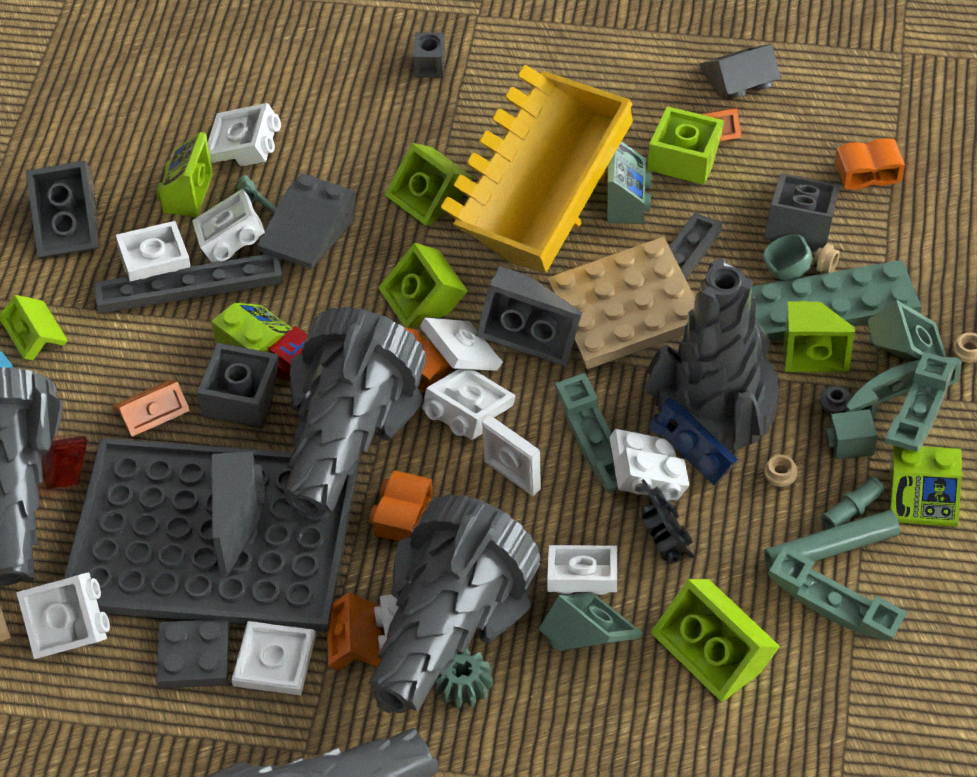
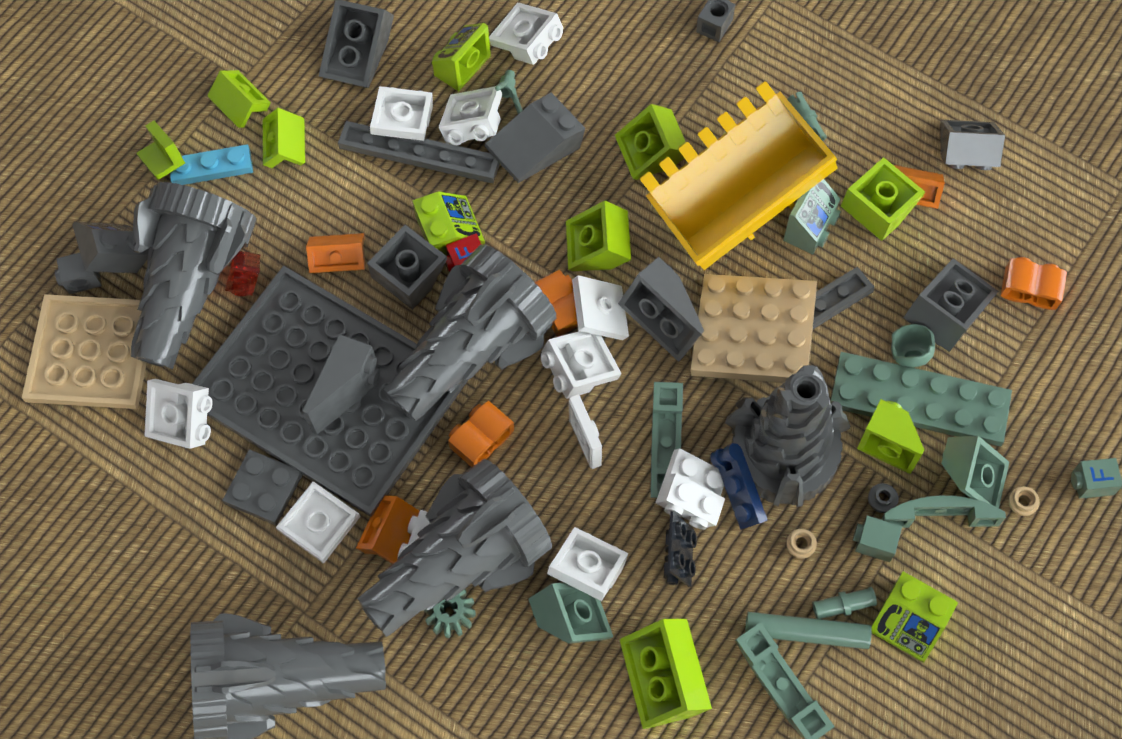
camera: 25 degrees right, 15 degrees up
tan plate [813,244,840,274] -> none
sand green slope [885,352,956,452] -> none

